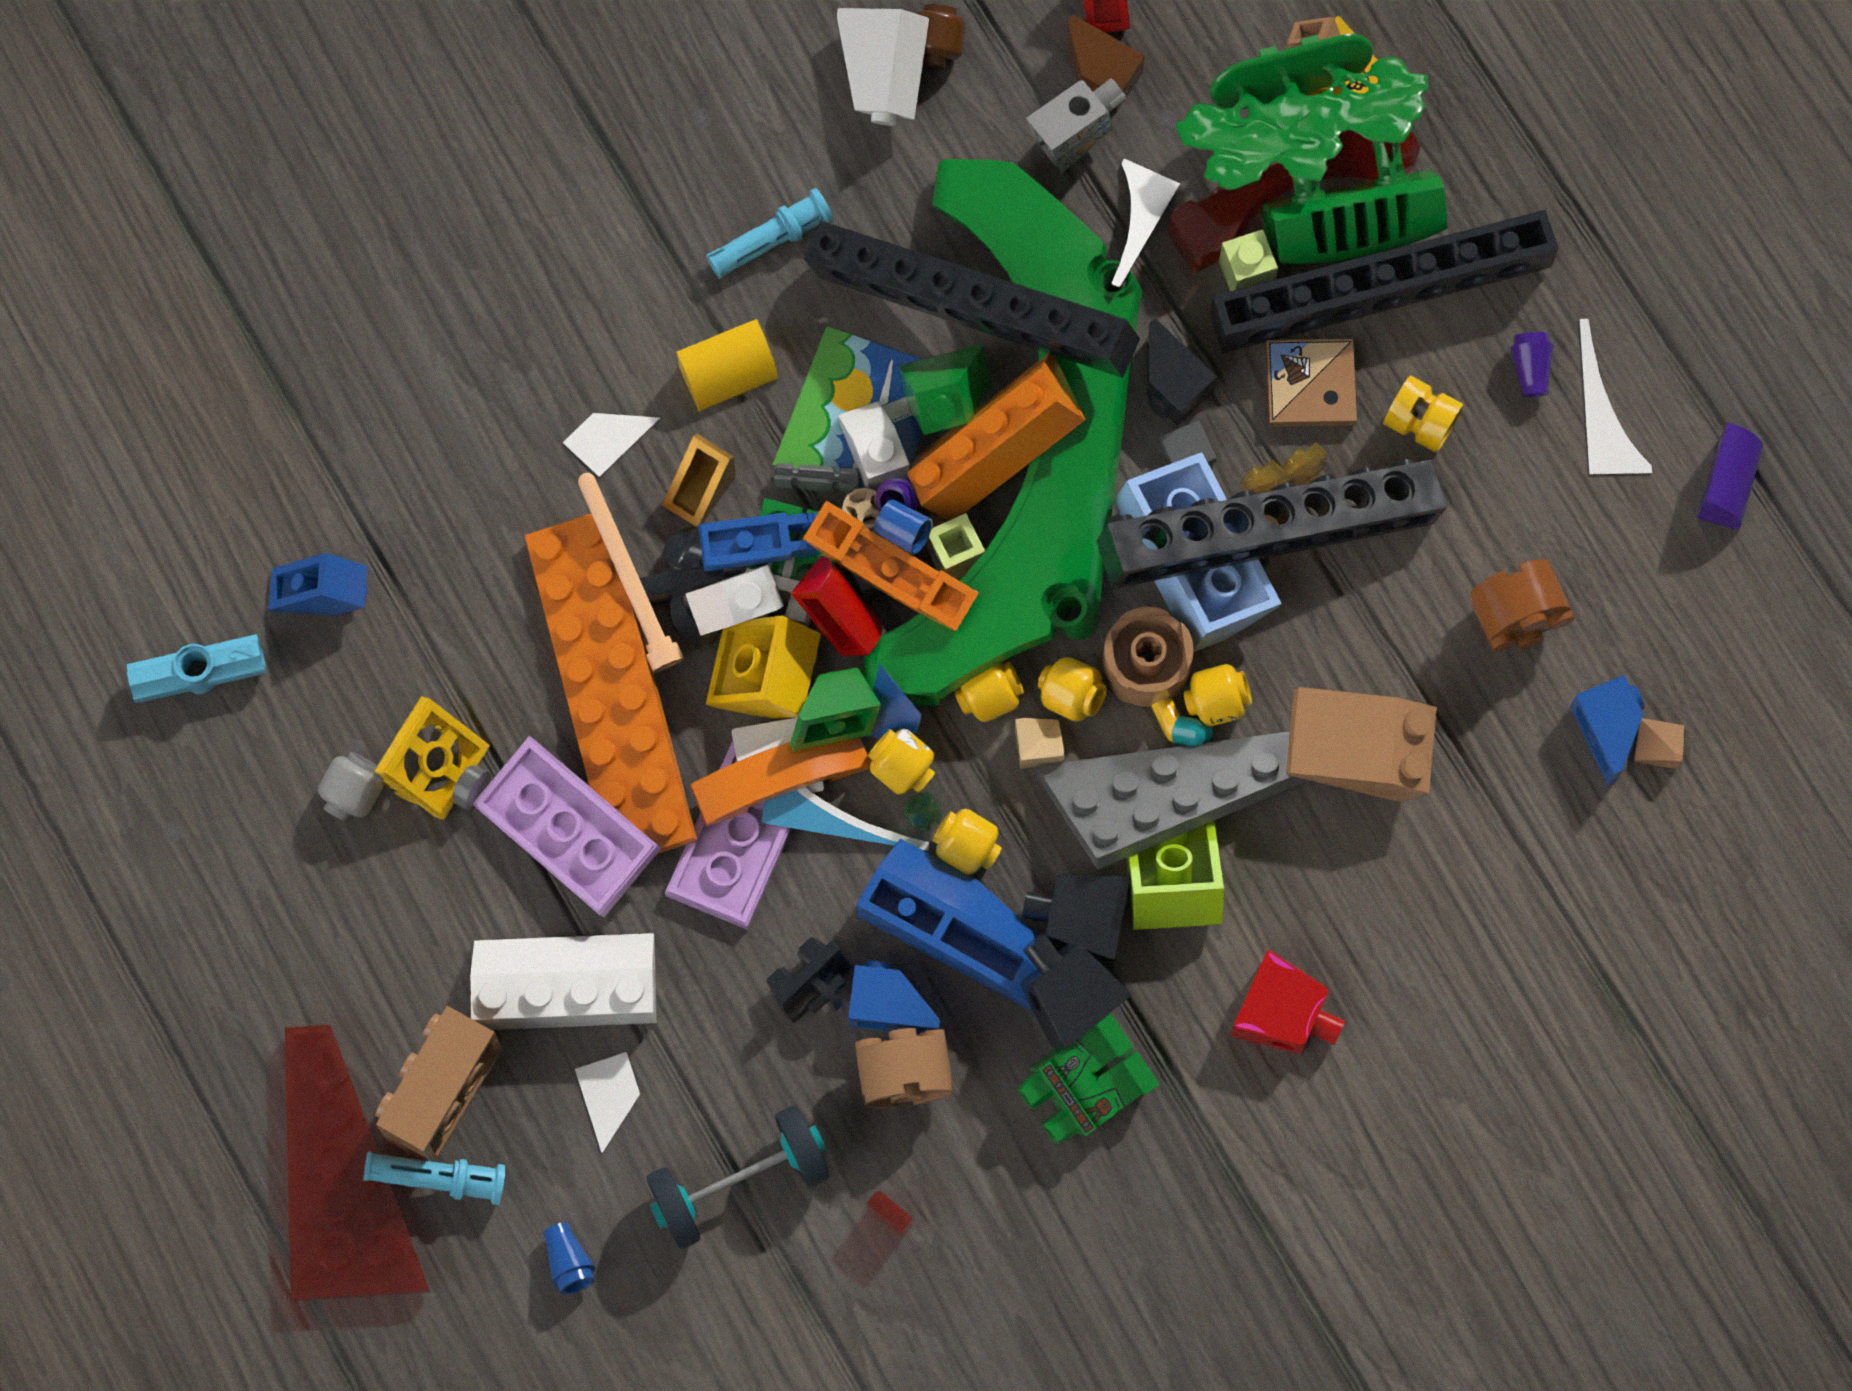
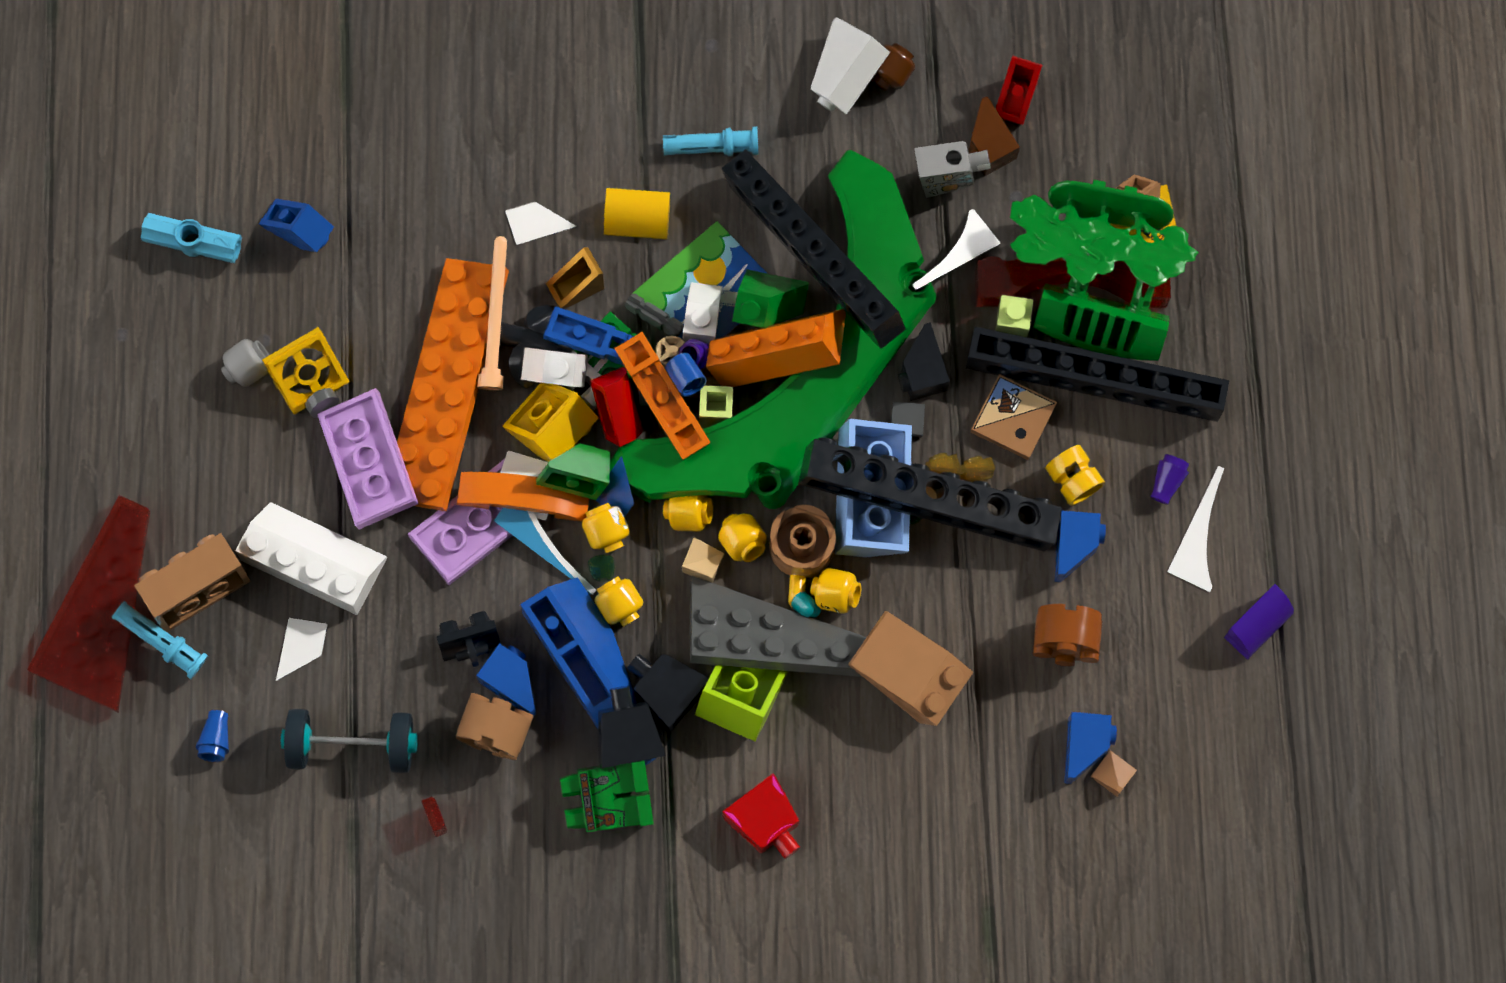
camera: 25 degrees right, 0 degrees up
none -> blue slope [1055,510,1106,582]

